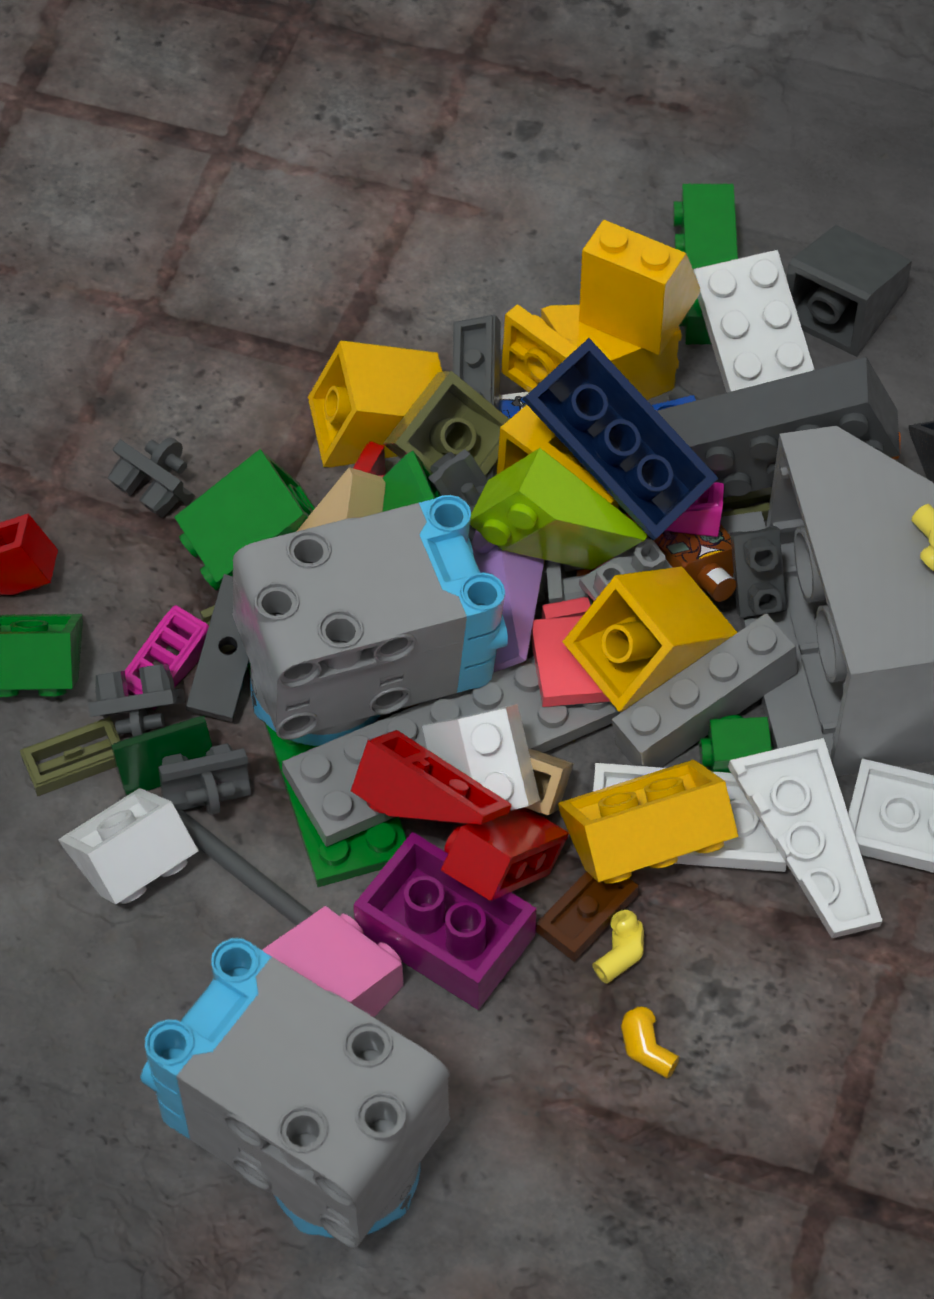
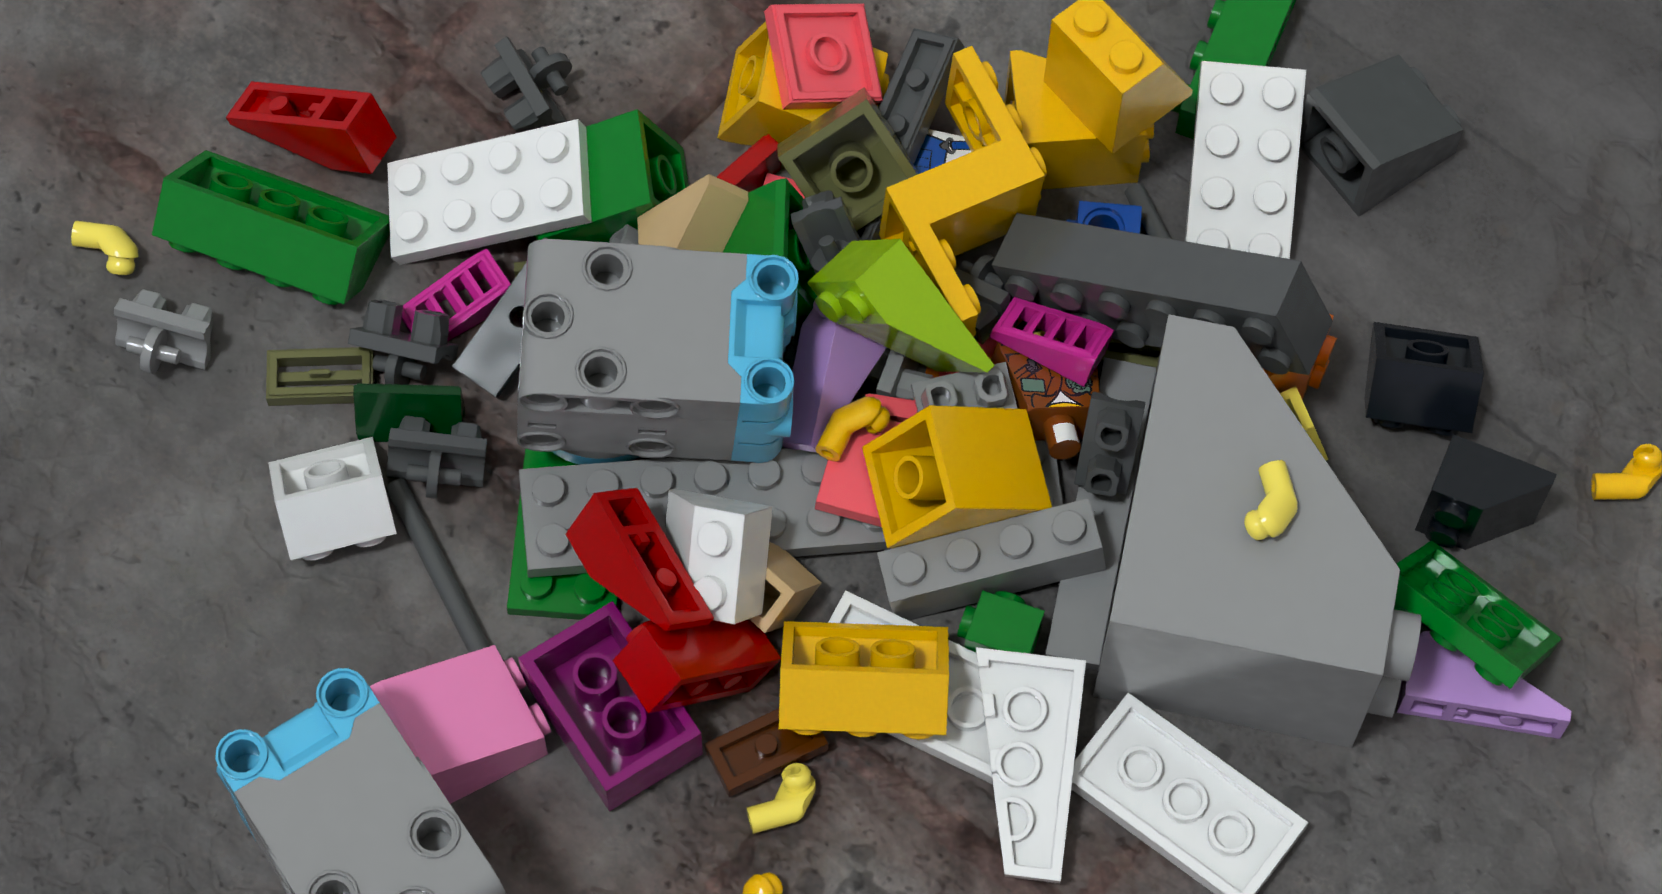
camera: 20 degrees right, 10 degrees up
dark blue slope [522,338,719,541] -> none
none -> white plate [387,119,592,265]
none -> coral tile [764,3,883,109]
none -> yellow arm [815,396,890,461]

